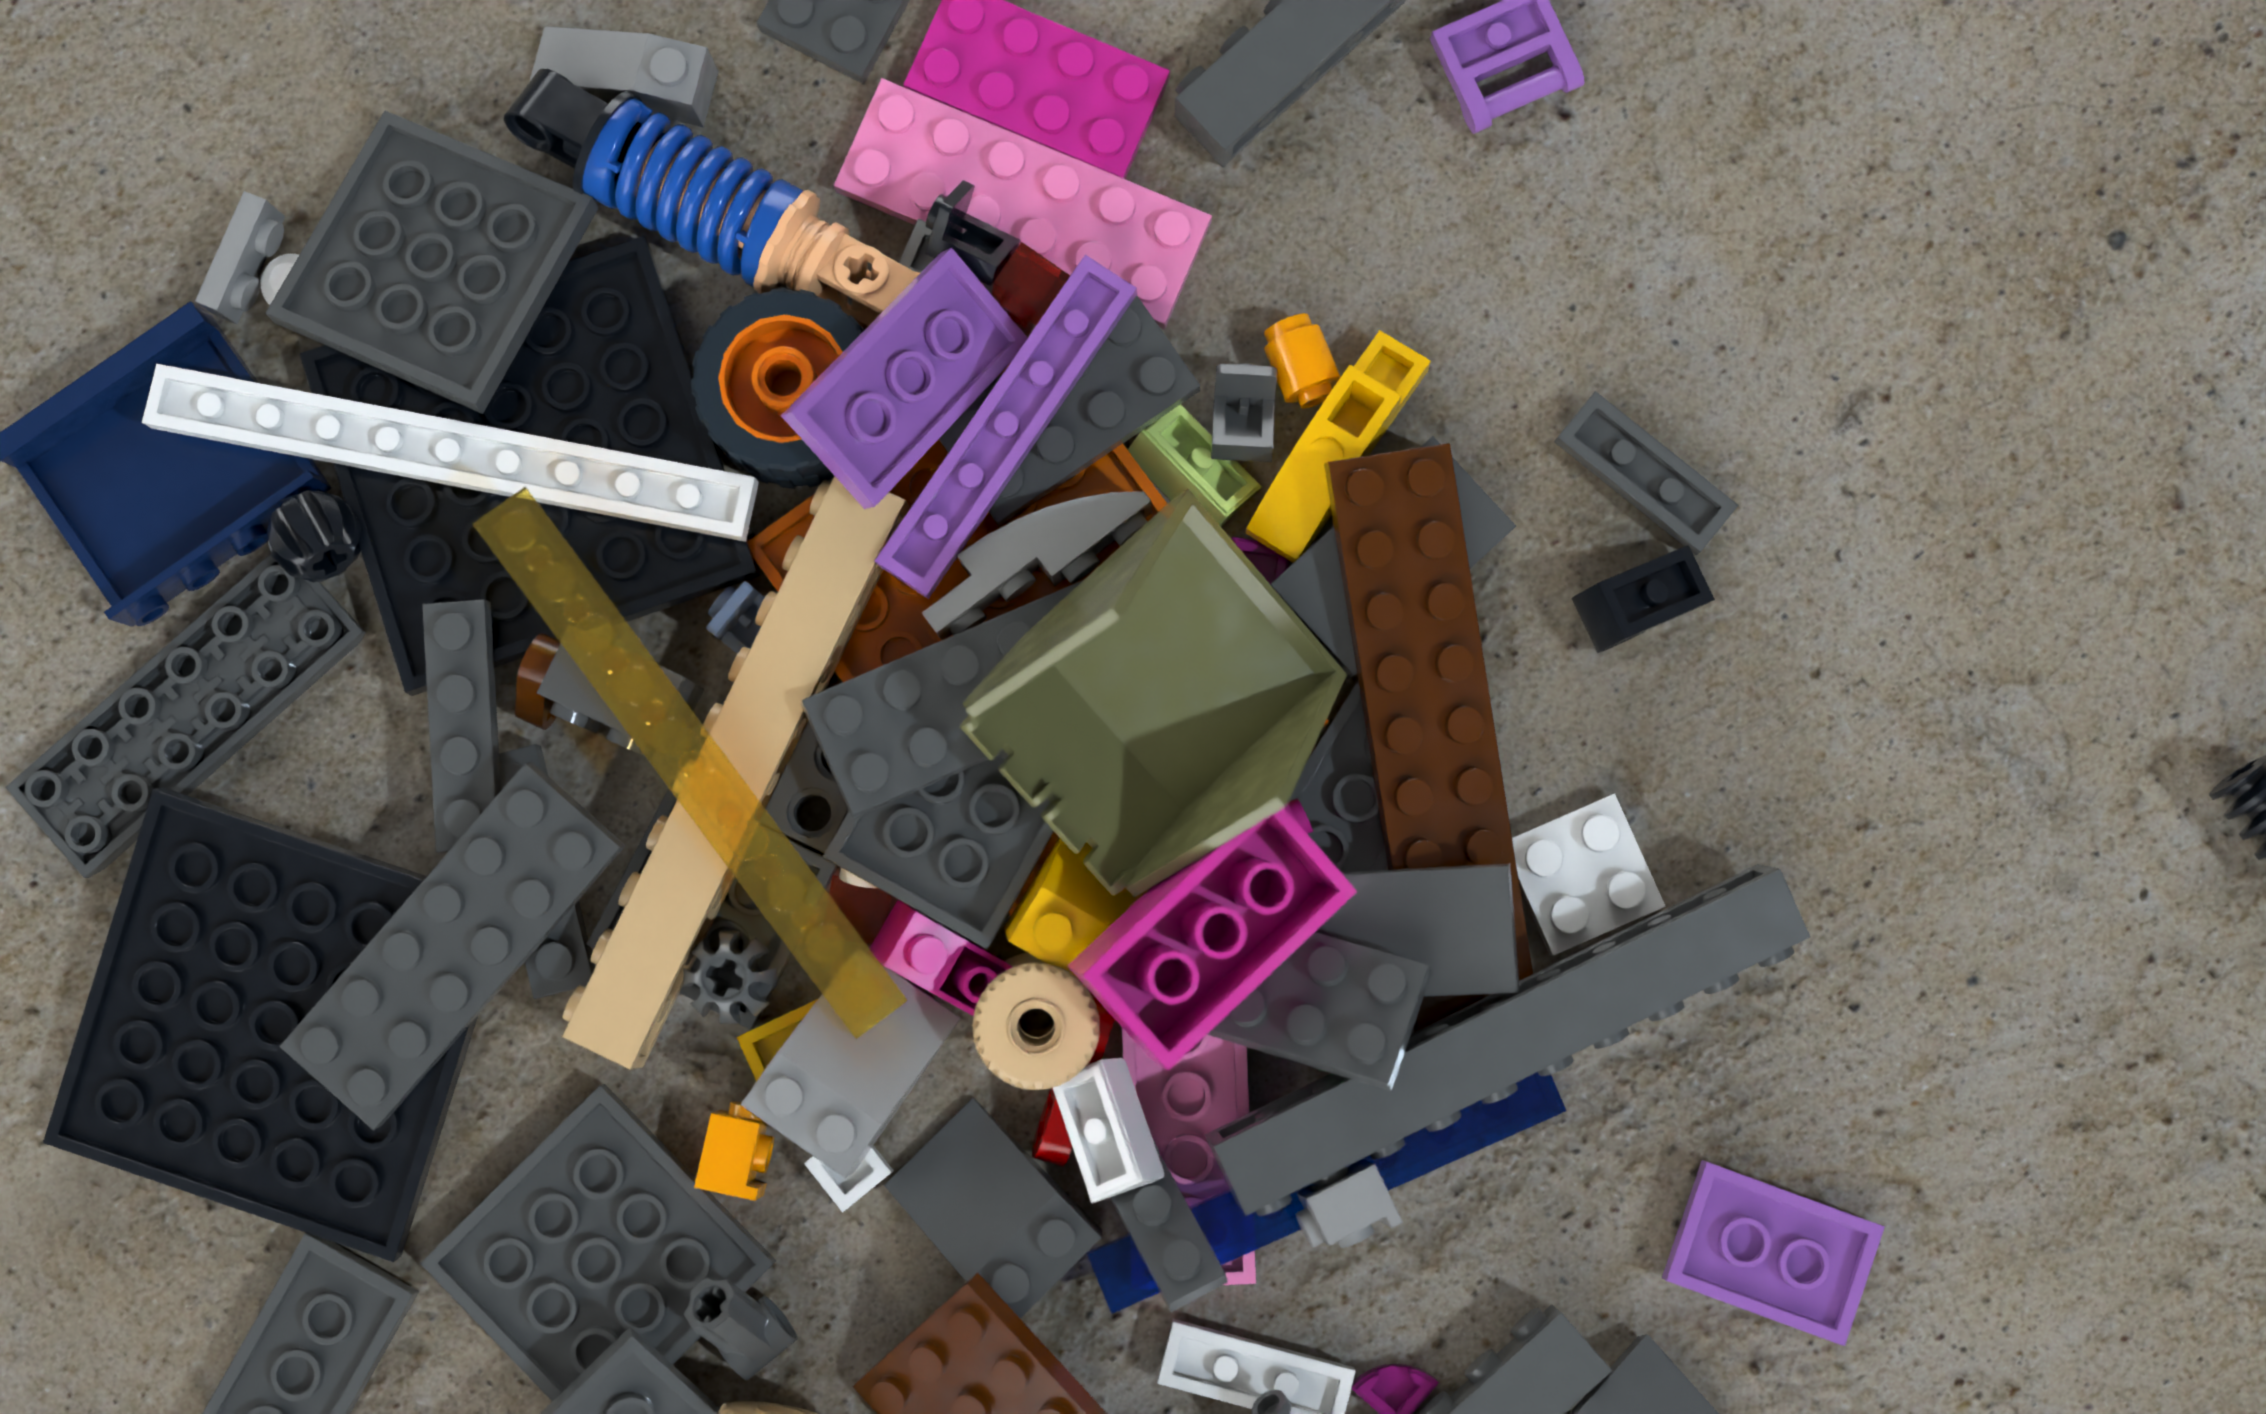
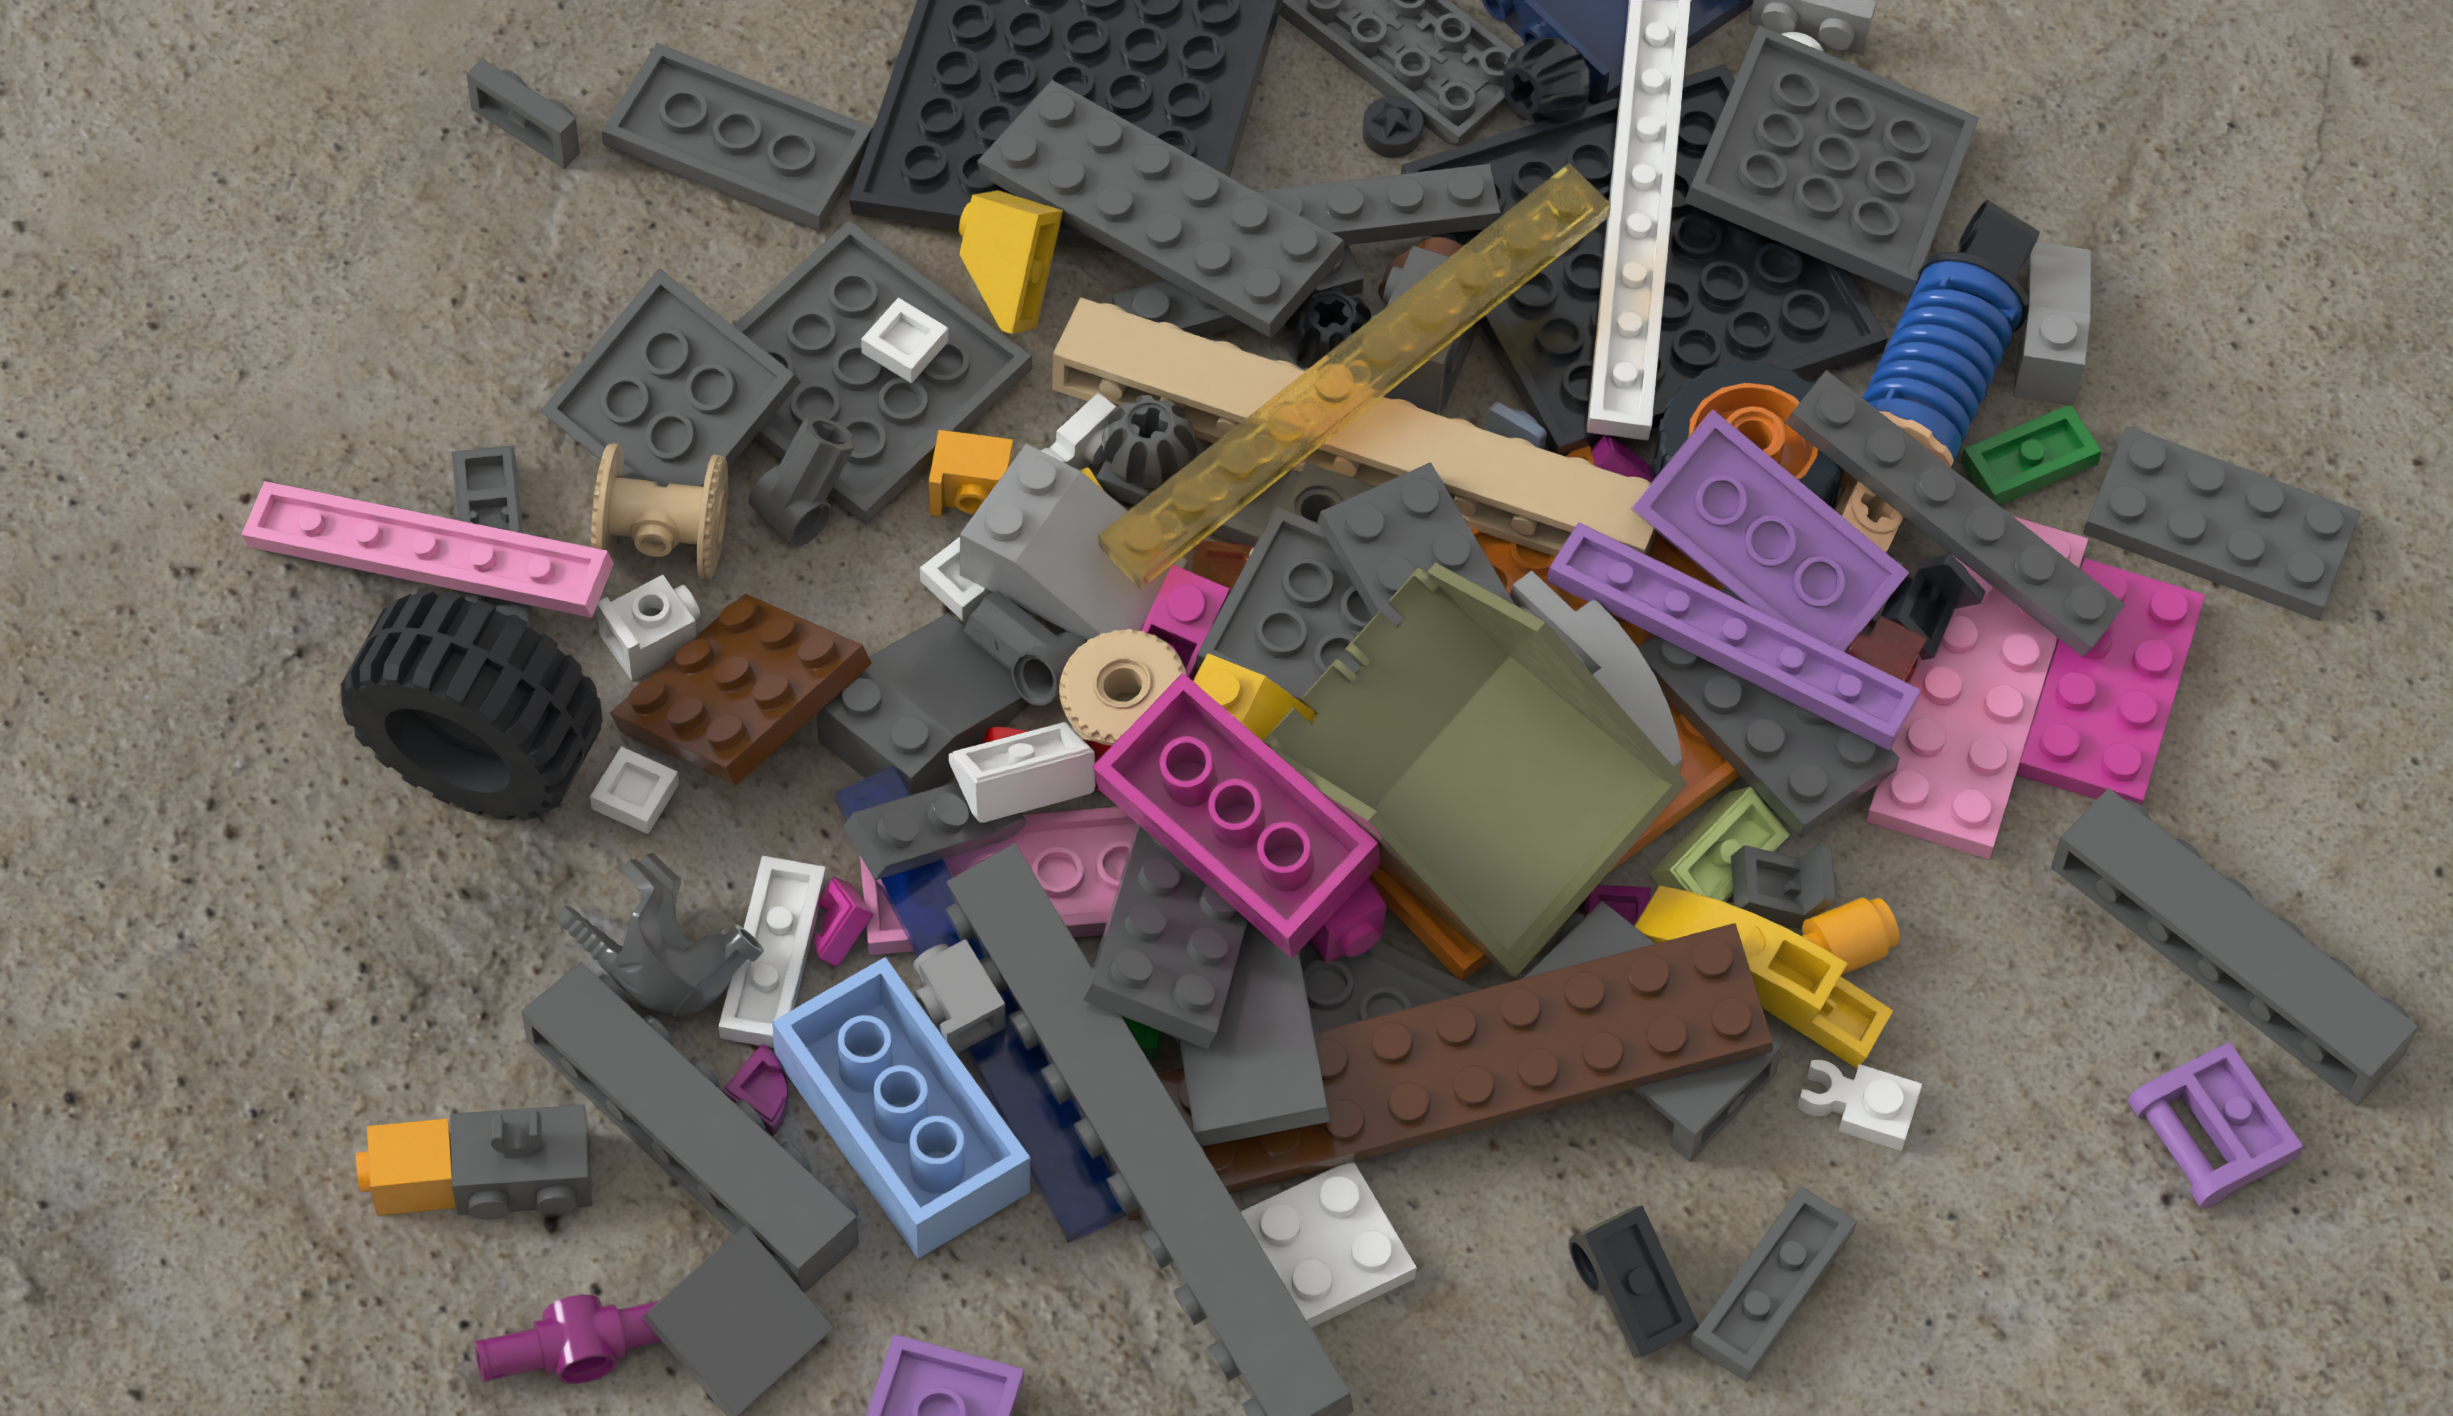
camera: 80 degrees right, 25 degrees down
none -> light blue brick [772,957,1031,1259]
none -> dark pink tile [814,876,873,967]
none -> white plate [861,298,948,383]
none -> yellow slope [959,191,1063,334]
none -> dark grey piece [964,591,1086,706]
none -> white plate [1041,393,1117,471]
none -> black piece [1283,286,1372,378]
none -> black tile [1362,96,1423,157]
none -> magenta tile [1591,435,1656,483]
none -> dark grey plate [1784,370,2125,657]
none -> white plate [1797,1060,1922,1151]
none -> green plate [1960,404,2102,505]

